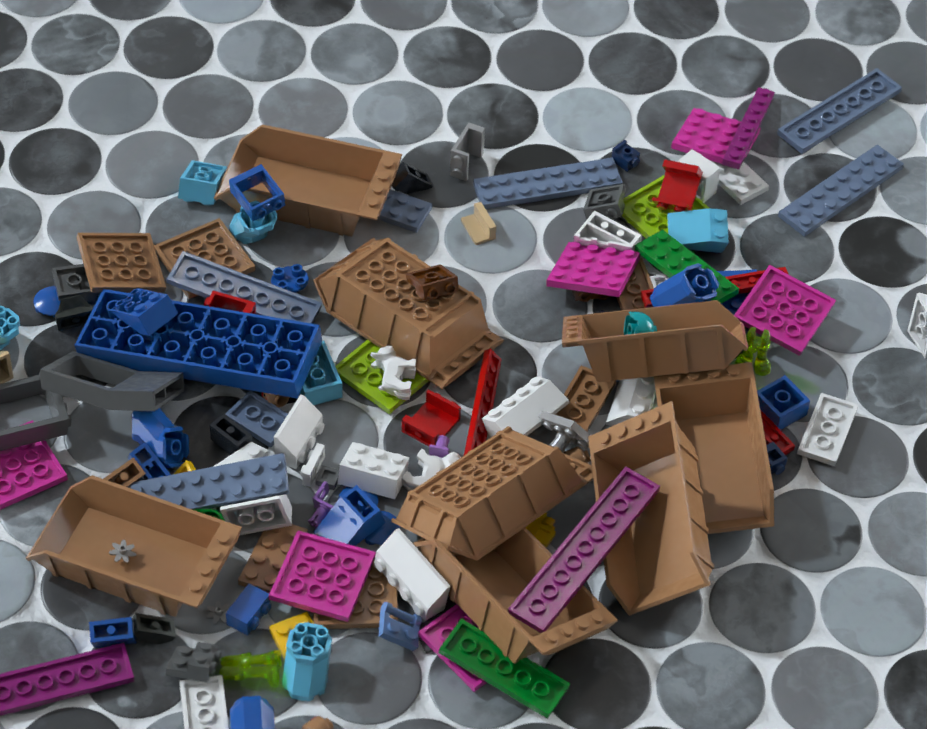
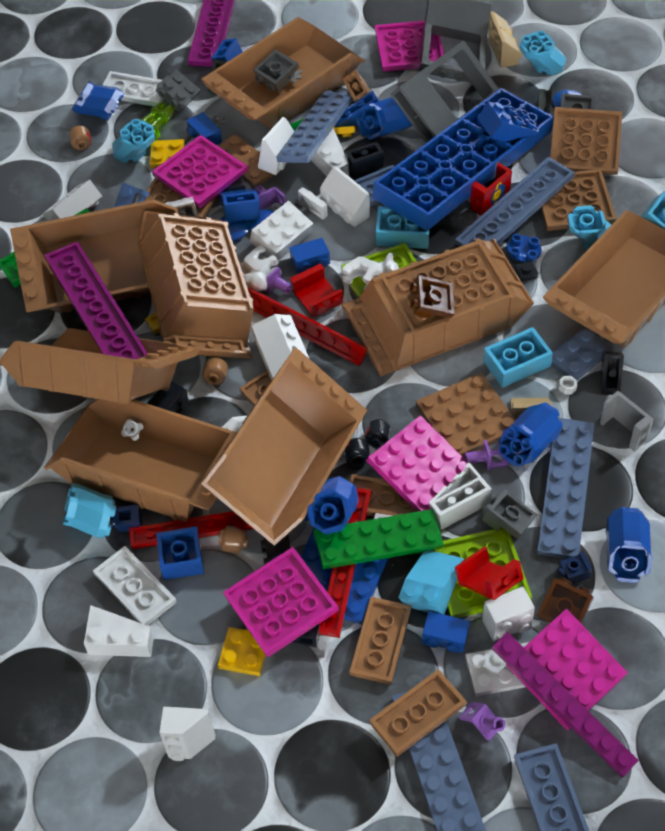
camera: 120 degrees right, 5 degrees up
blue window [229,164,285,221] -> none
light grey plate [539,411,591,453] -> none
teal cylinder [624,312,657,335] -> none
clear neon green piece [735,327,771,376] -> none
none -> white slope [41,180,102,221]
none -> medium azure brick [62,483,116,538]
none -> white wedge [84,605,154,657]
none -> yellow plate [218,627,266,676]
none -> dark grey plate [253,49,299,93]
none -> blue brick [289,238,330,274]
none -> medium nougat plate [349,597,412,685]
none -> black head [365,419,391,448]
none -> medium nougat plate [369,669,467,757]
none -> medium nougat plate [416,372,516,457]
none -> blue brick [422,611,470,653]
none -> medium lavender bracket [459,702,506,740]
none -> medium lavender bracket [465,440,509,470]
none -> medium azure brick [483,327,553,388]
none -> blue brick [498,402,563,467]
none -> black plate [515,261,538,282]
none -> reddish brown plate [536,577,594,623]
none -> white tile [558,376,577,395]
none -> blue brick [605,507,652,583]

